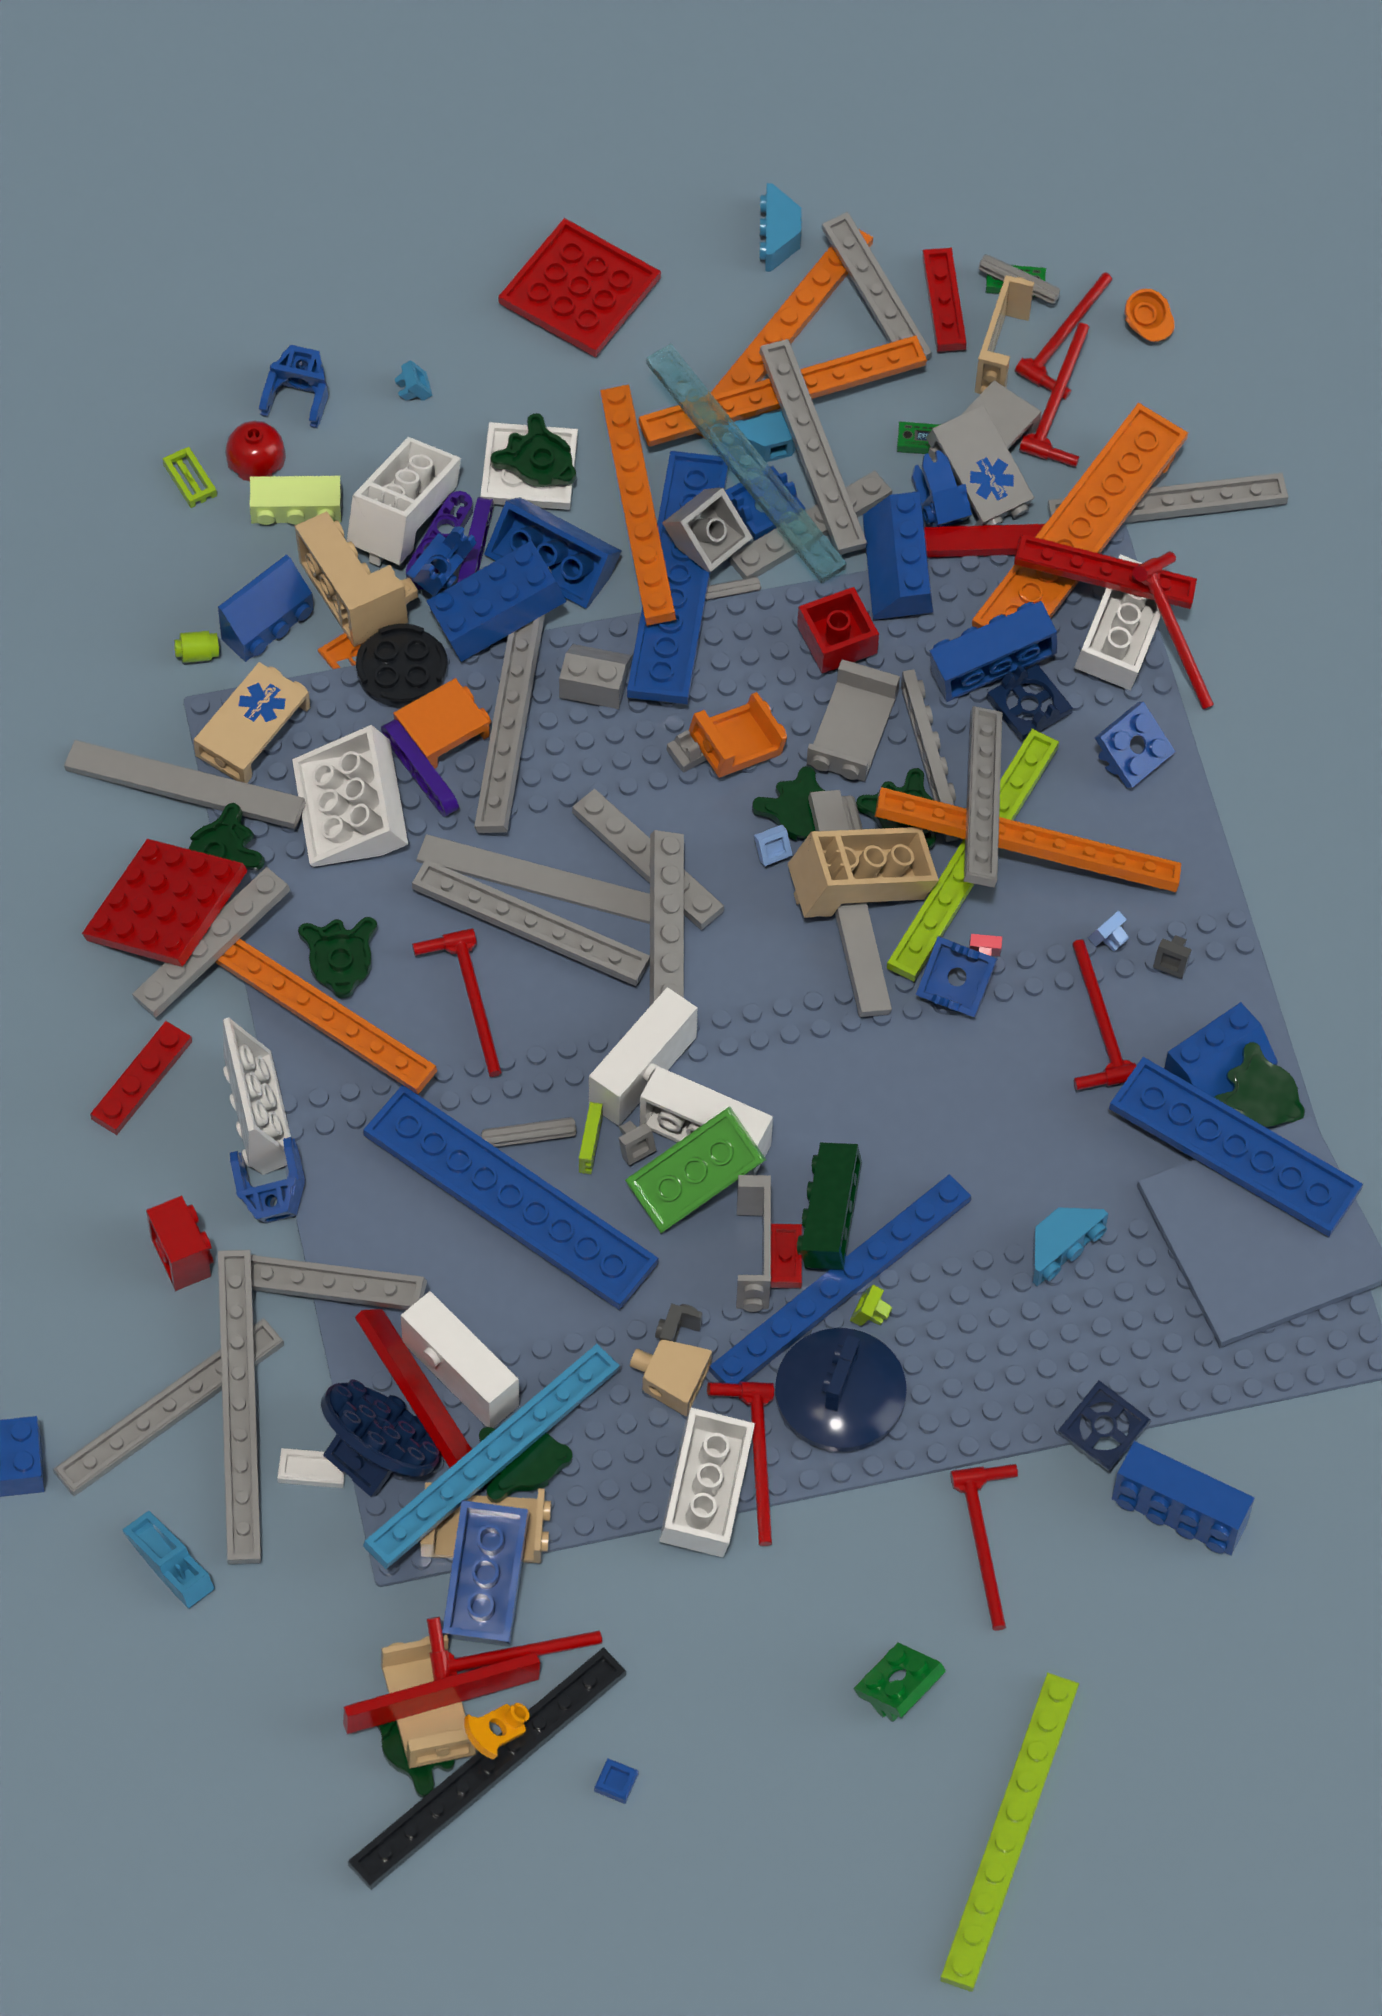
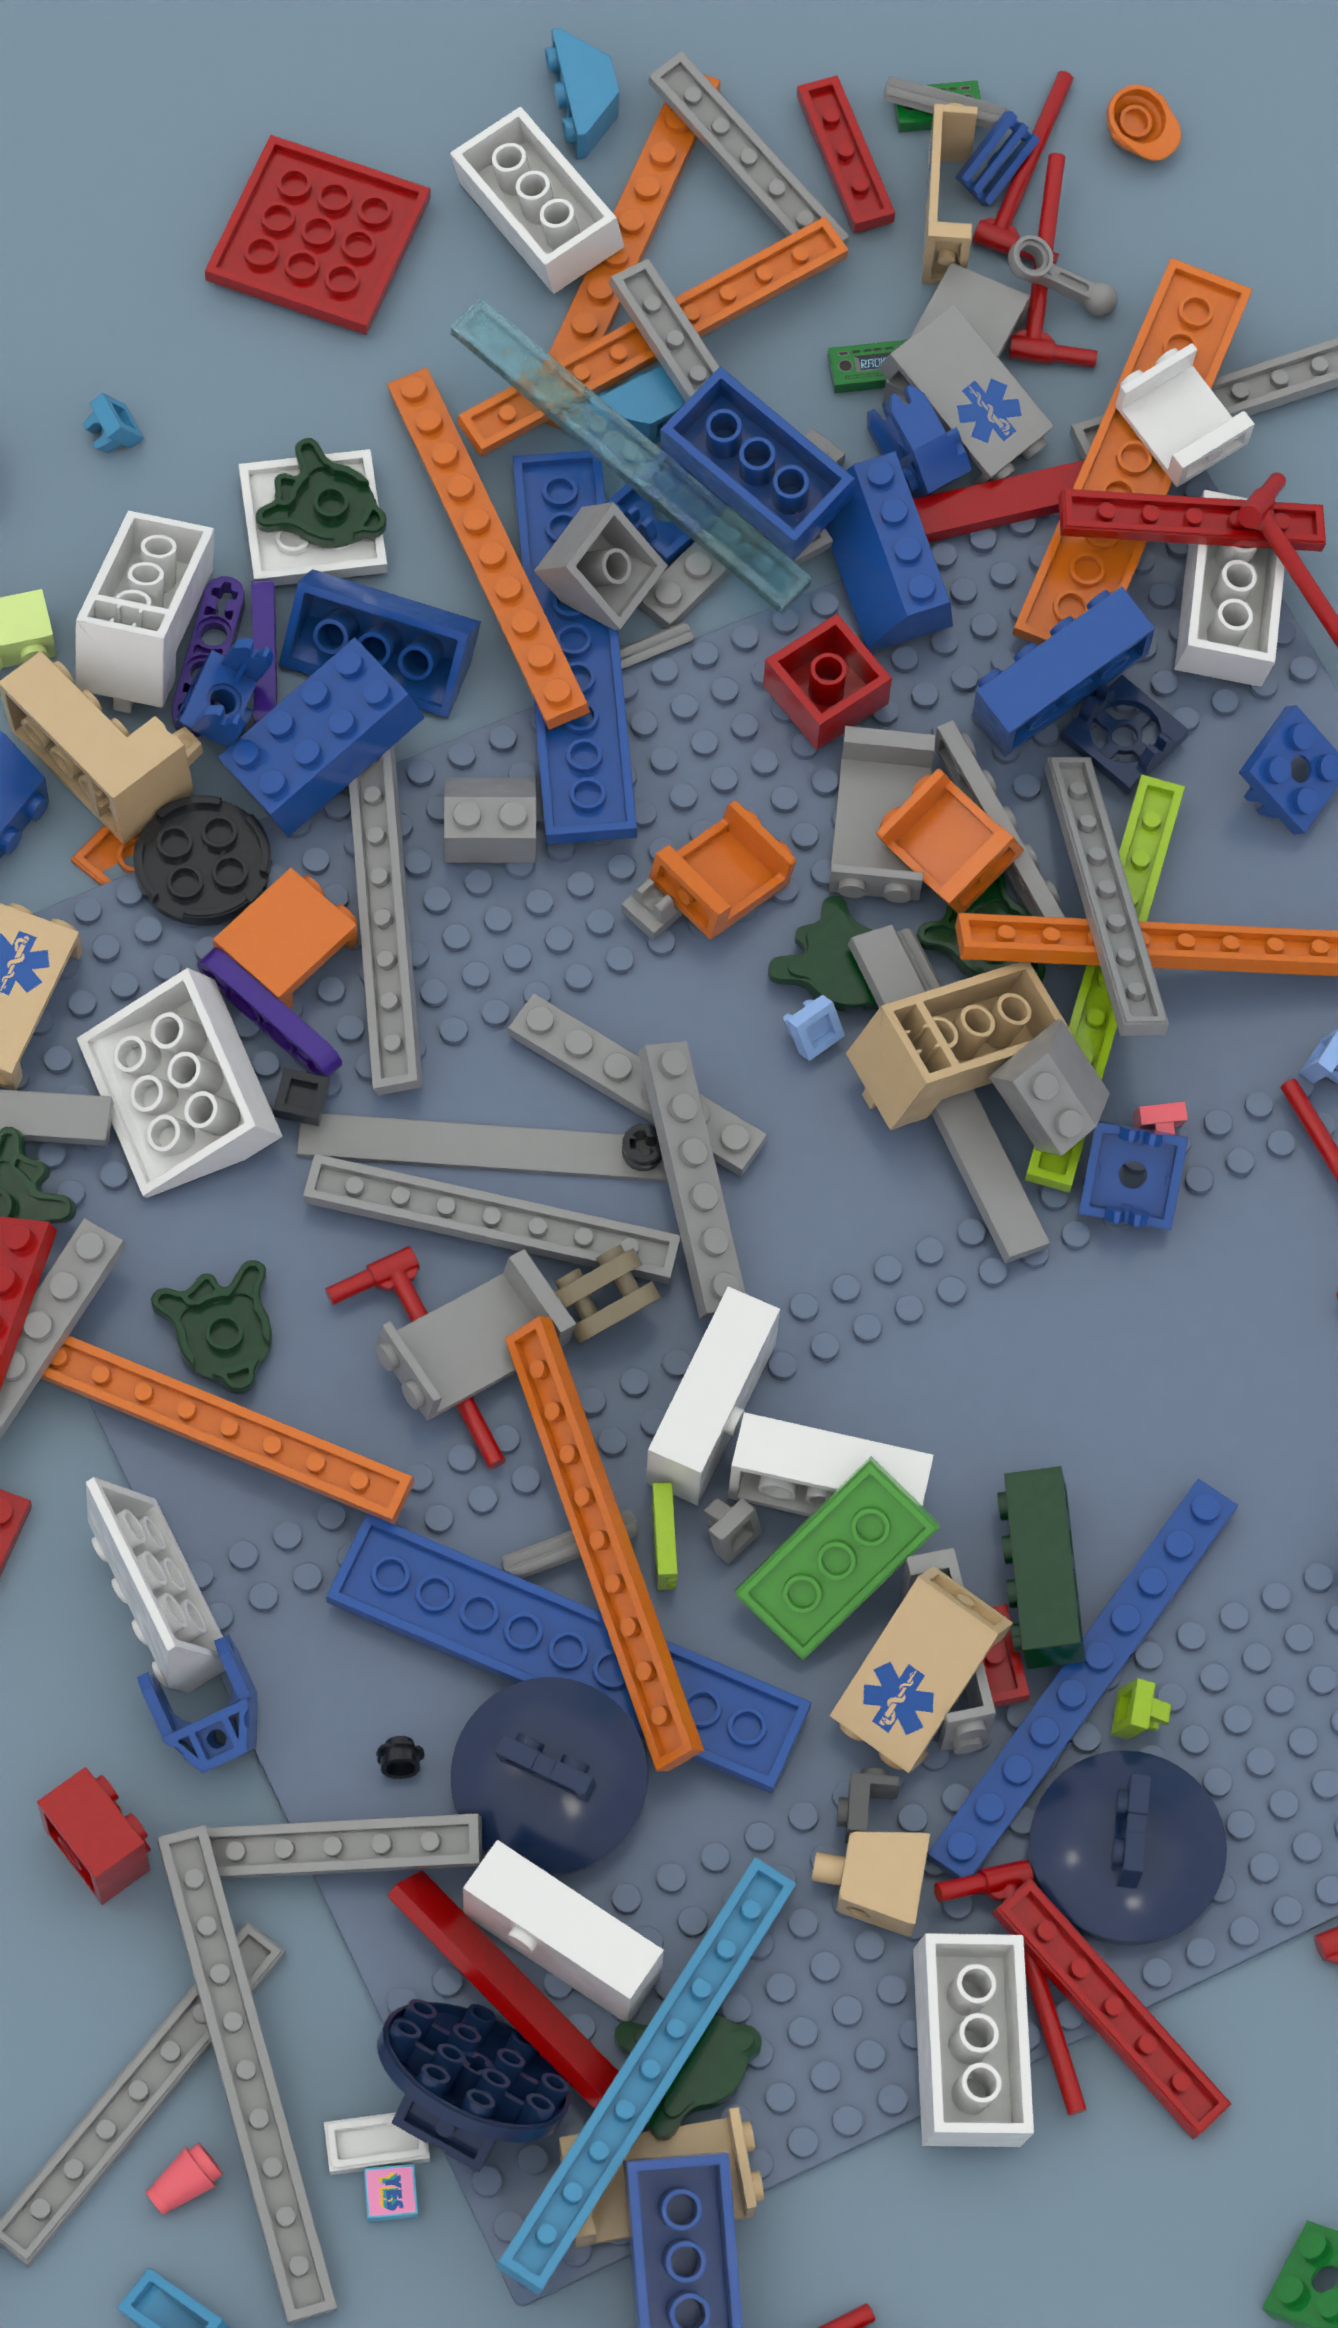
camera: 15 degrees left, 5 degrees up
none -> coral cone [146,2142,223,2215]
none -> black plate [273,1068,330,1127]
none -> tile [364,2164,418,2222]
none -> light grey panel [376,1249,576,1421]
none -> black plate [376,1736,425,1779]
none -> white brick [450,106,625,294]
none -> dark blue bracket [451,1677,648,1876]
none -> orange plate [505,1316,704,1772]
none -> dark tan brick [554,1244,662,1344]
none -> black bush [622,1124,662,1171]
none -> blue brick [660,366,855,560]
none -> tan panel [830,1566,1013,1773]
none -> orange panel [876,768,1024,914]
none -> blue tile [955,111,1040,206]
none -> light grey slope [988,1019,1110,1156]
none -> red tile [992,1878,1232,2139]
none -> light grey piece [1008,235,1118,317]
none -> white panel [1115,343,1255,487]

